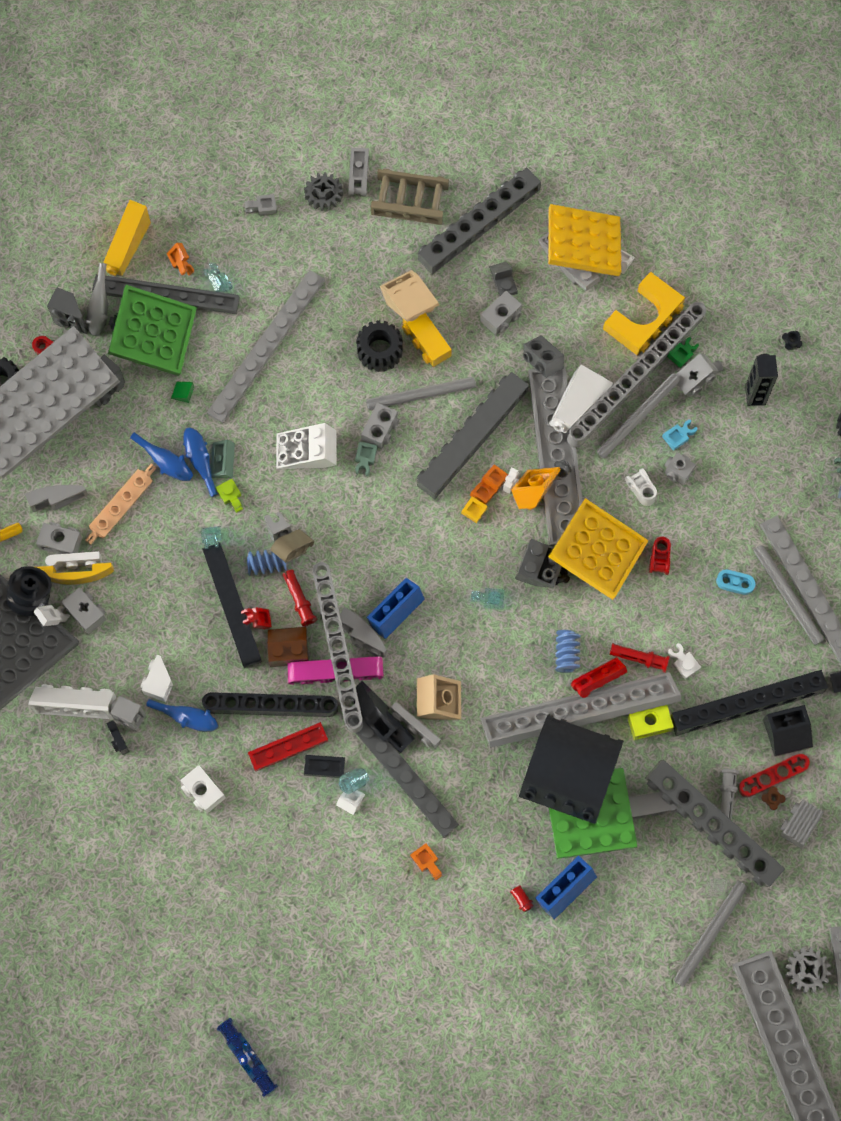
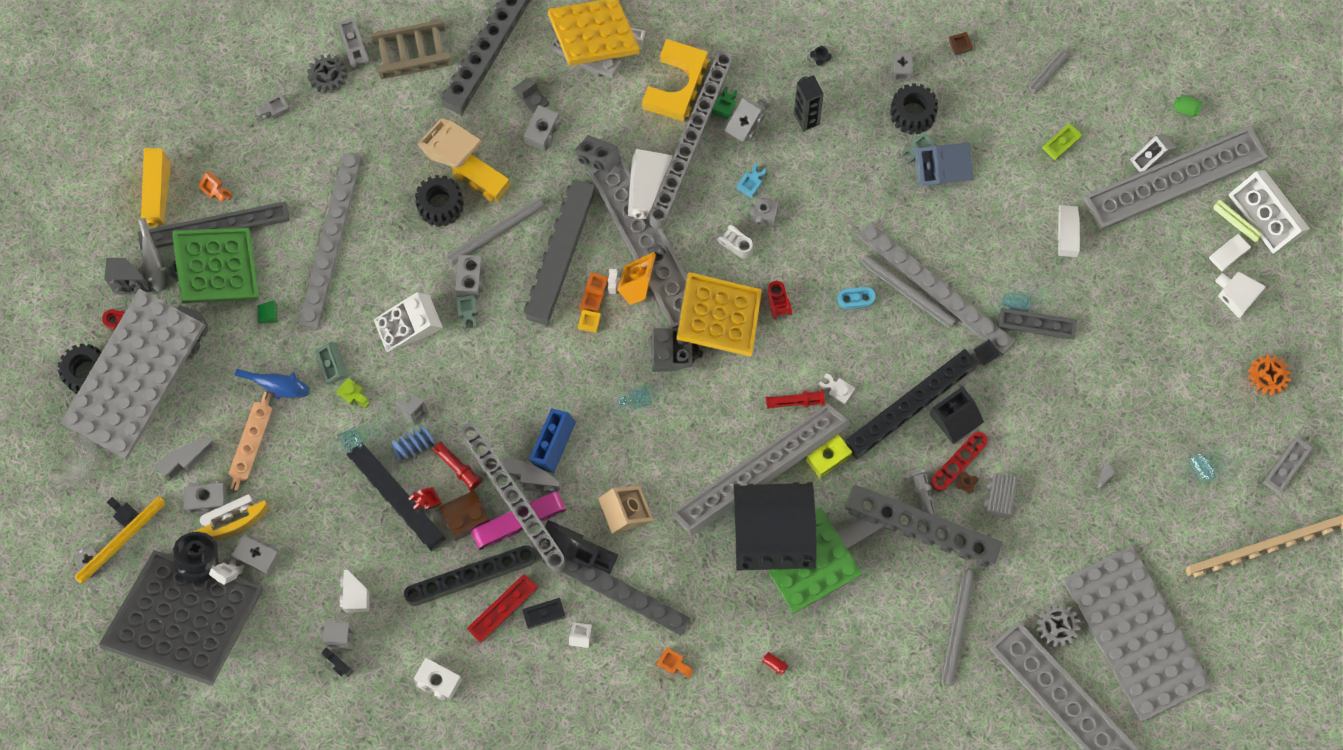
camera: 20 degrees left, 0 degrees up
white slope [28,684,116,719] -> none
blue piece [146,699,219,732] -> none
blue piece [183,427,218,497] -> none
clear light blue plate [203,263,233,292] -> none
dark tan beam [270,529,314,563] -> none
clear light blue brick [339,768,369,794] -> none
light grey plate [391,702,441,749] -> none
blue brick [535,855,597,920] -> none
medium blue piece [555,630,581,673] -> none
red plate [571,657,628,698] -> none
light grey axle [597,373,680,459] -> none

